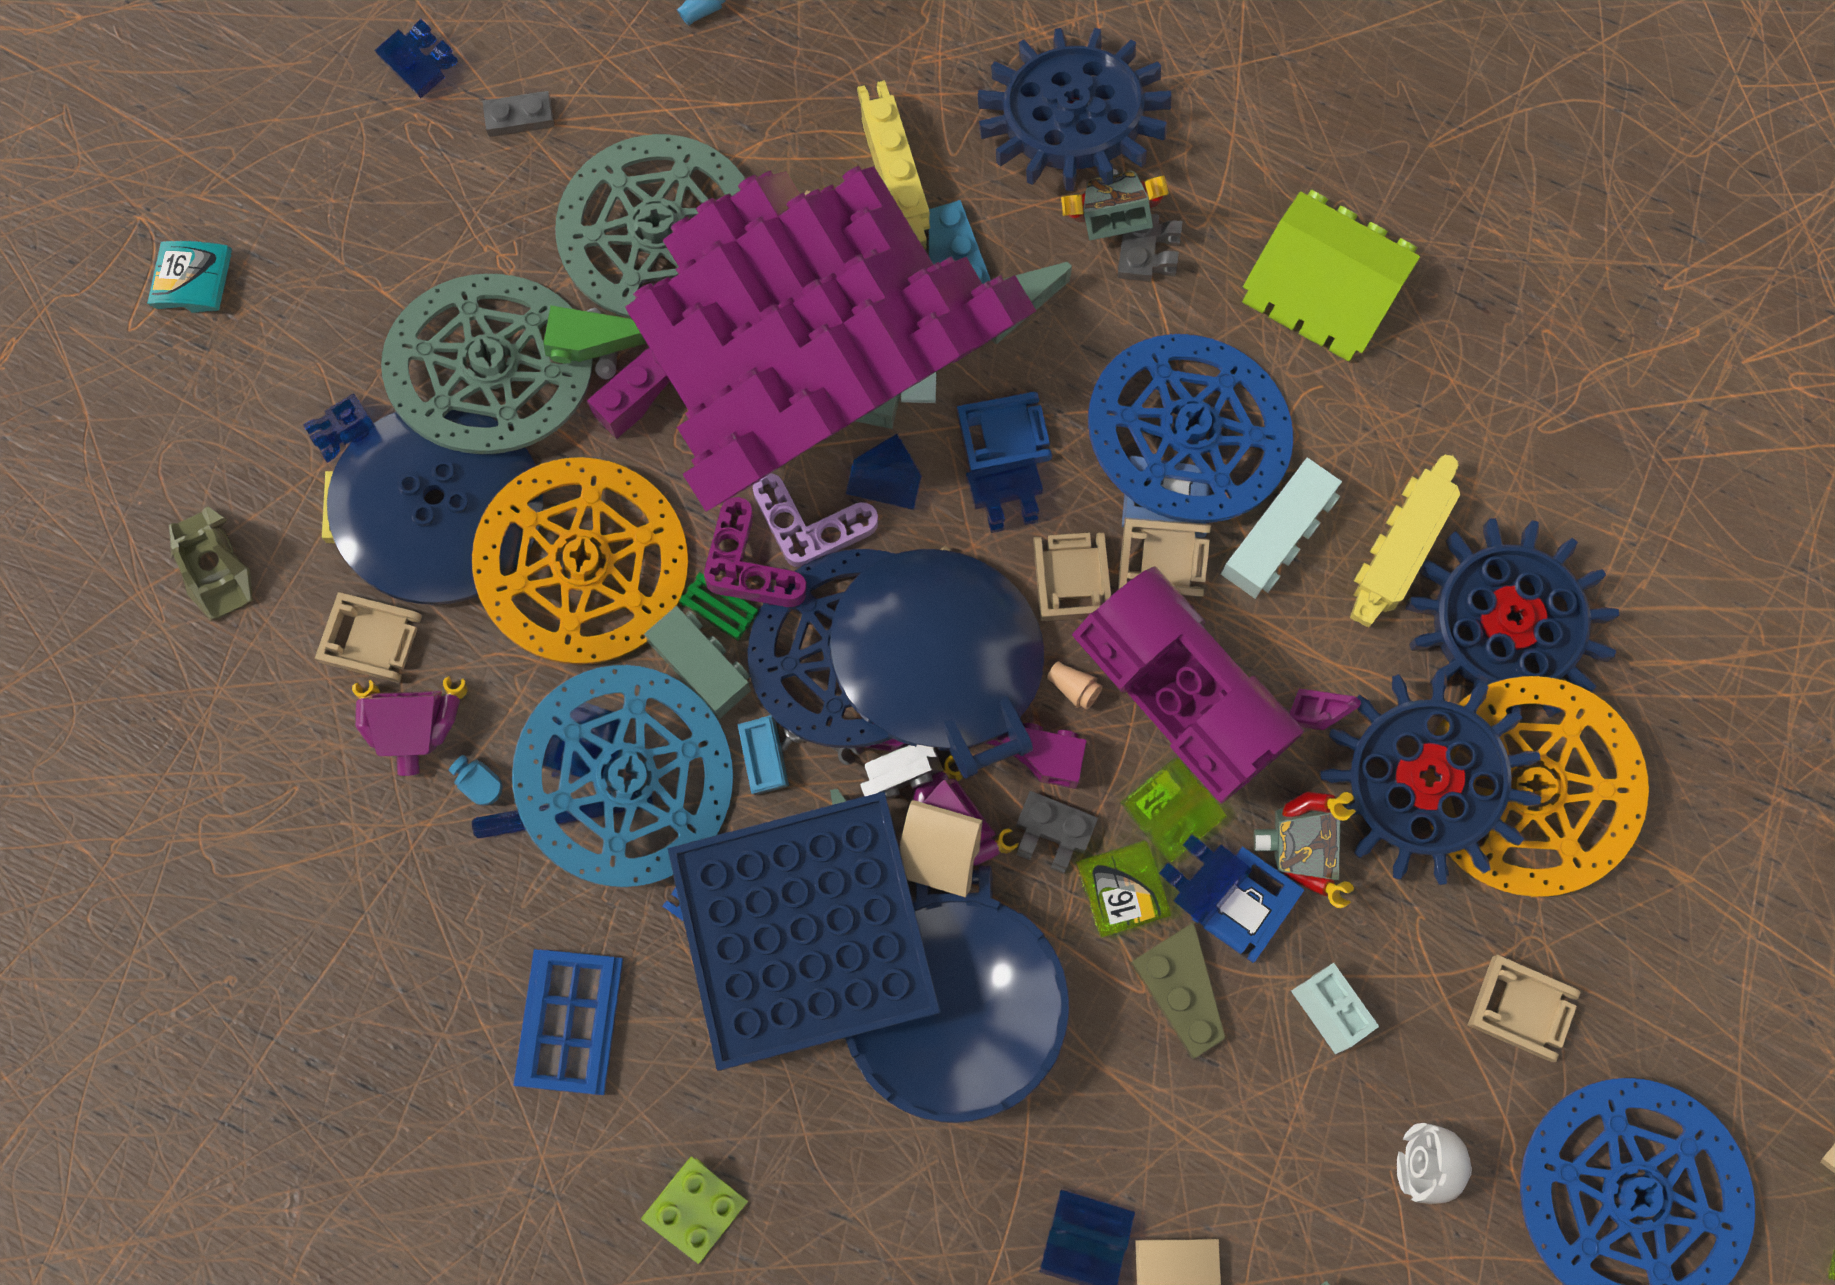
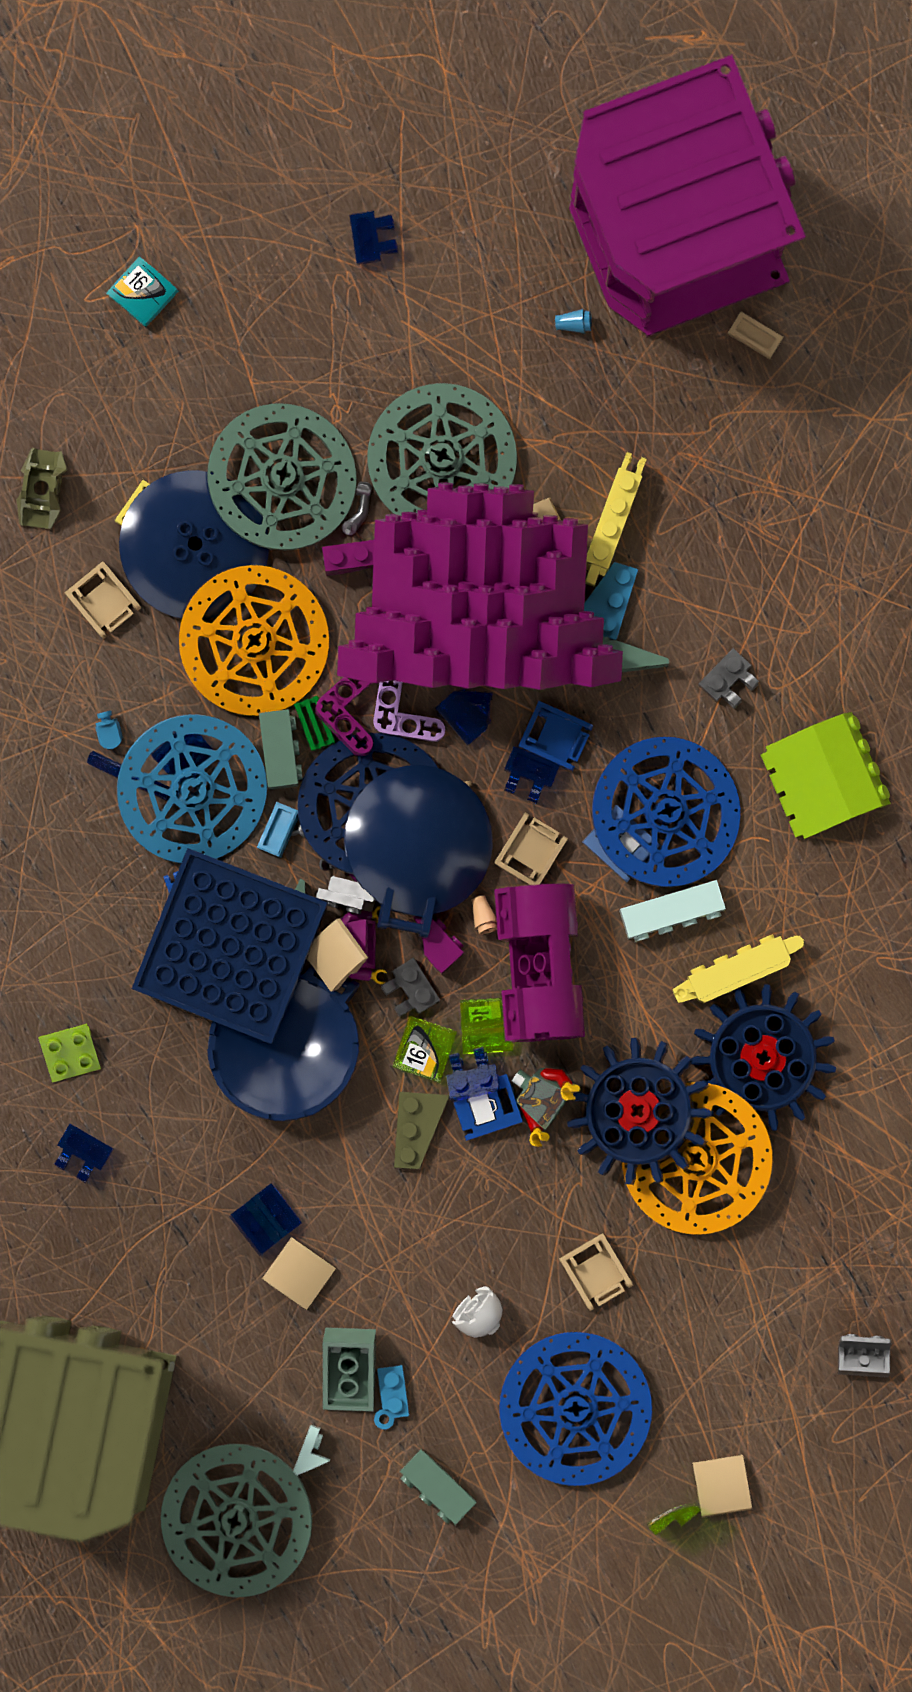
camera: 35 degrees right, 10 degrees up
clear blue plate [303,393,376,463] -> none
magenta torso [352,676,467,776] -> none
flat silver plate [483,91,554,137] -> none
blue piece [513,949,623,1095] -> none
bright green slope [543,305,647,364] -> none
dark blue gear [978,28,1171,191] -> none
torso [1061,169,1169,241] -> none
tan container [1118,517,1211,596] -> none
magenta tile [1290,688,1361,731] -> none
light aqua hinge [1291,963,1379,1054] -> none

